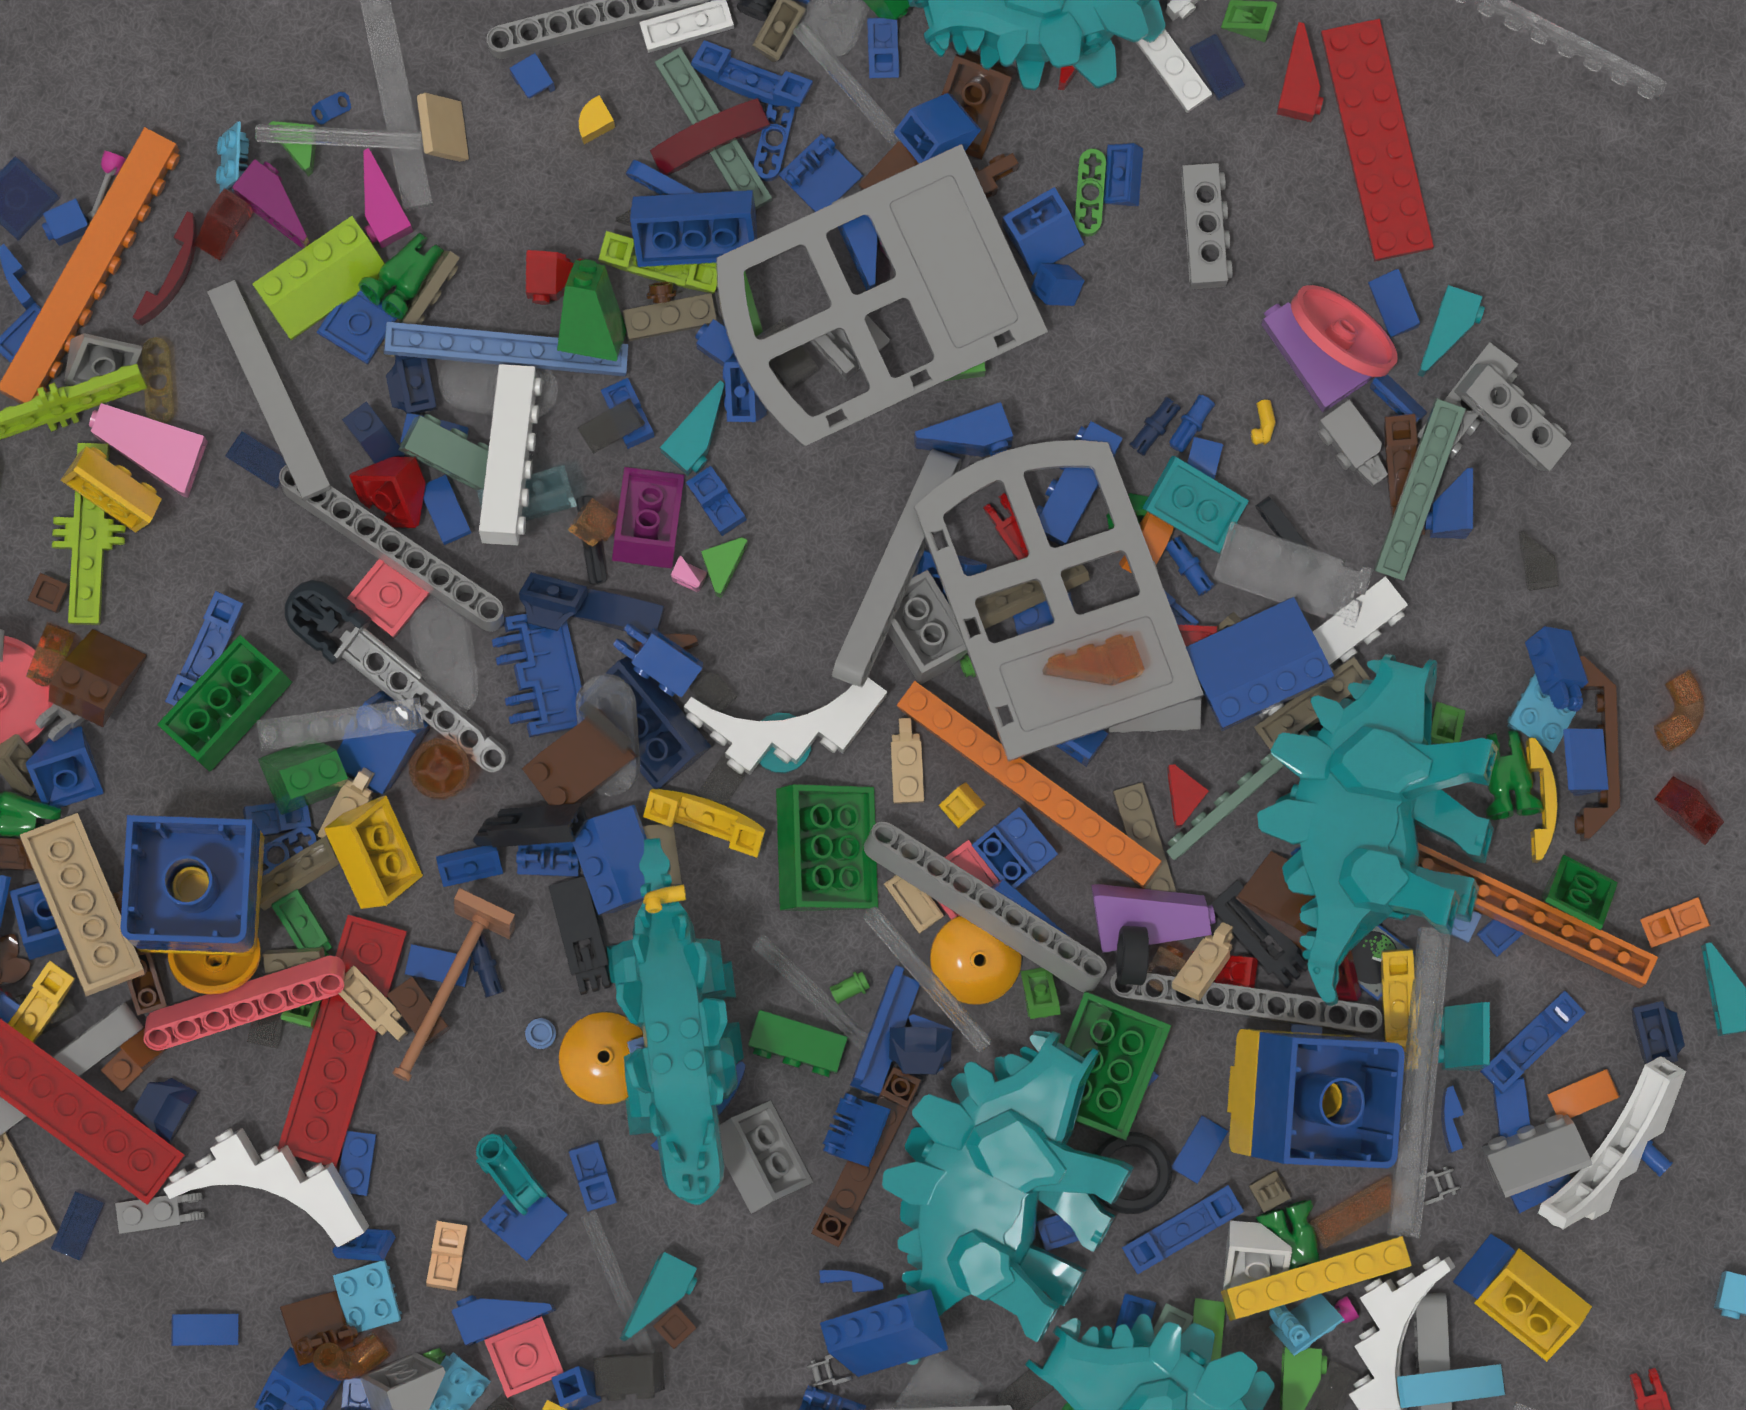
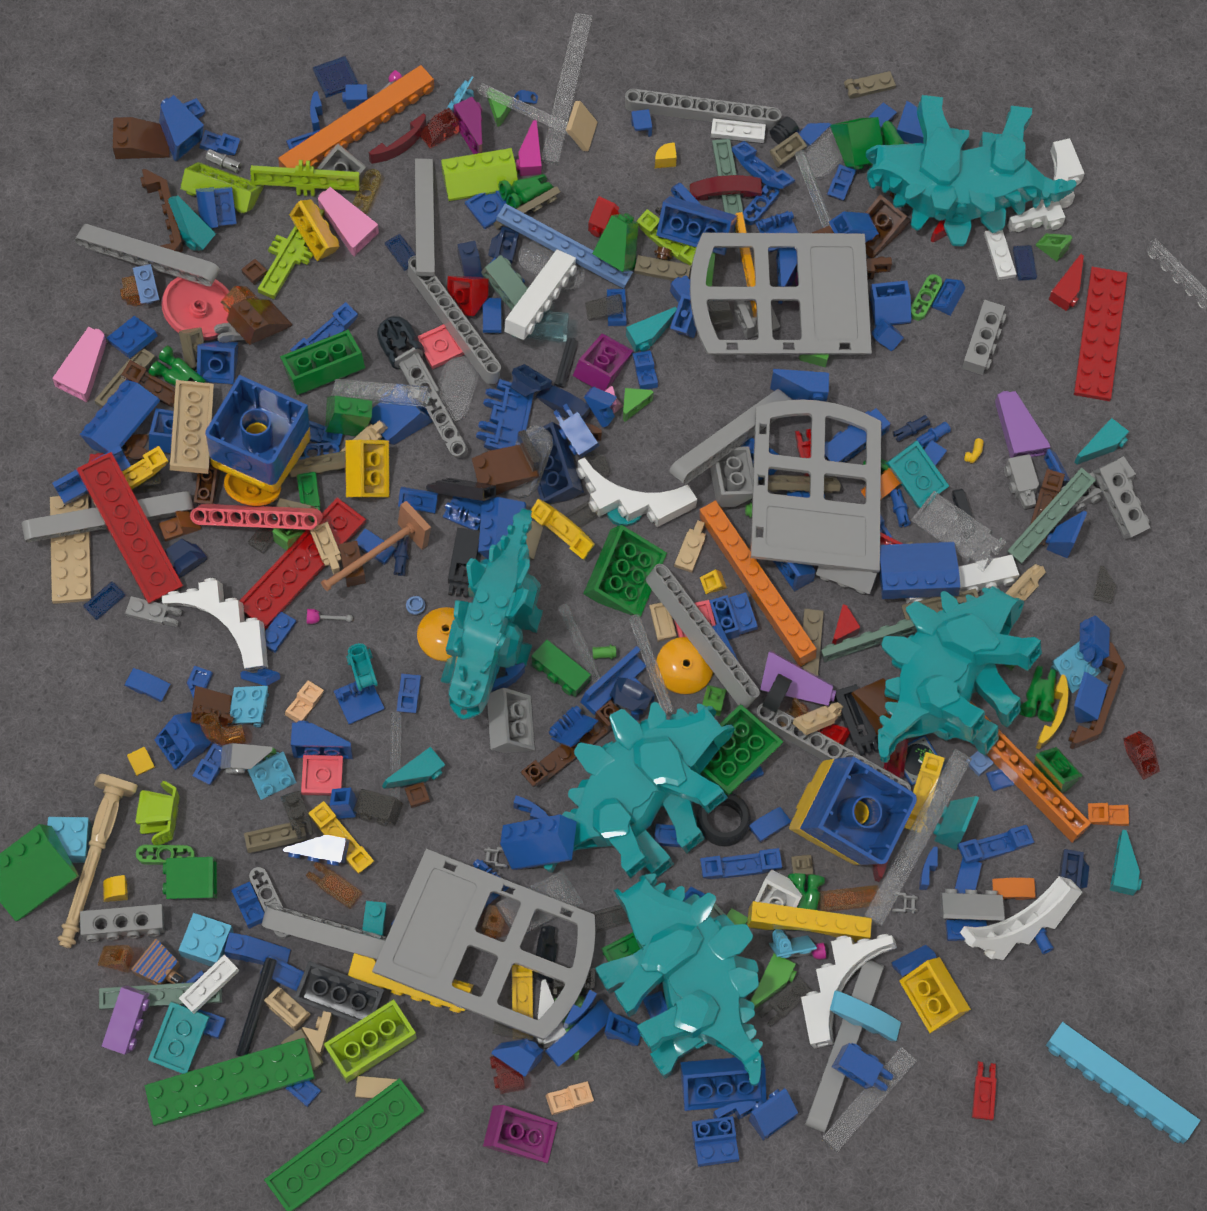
camera: 20 degrees right, 15 degrees down
clear orange cylinder [409,738,471,800] -> none
clear orange brick [568,498,617,547] -> none
yellow arm [643,884,686,913] -> none
clear orange slope [1042,634,1145,686] -> none
coral dish [1291,285,1398,377] -> none
blue slope [1368,269,1420,338] -> none
clear orange cylinder [1654,669,1704,752] -> none
none -> blue tile [187,666,213,698]
none -> hinge [307,609,353,624]
none -> blue slope [584,387,617,428]
none -> light orange tile [735,212,757,318]
none -> tan hinge [1006,564,1046,601]

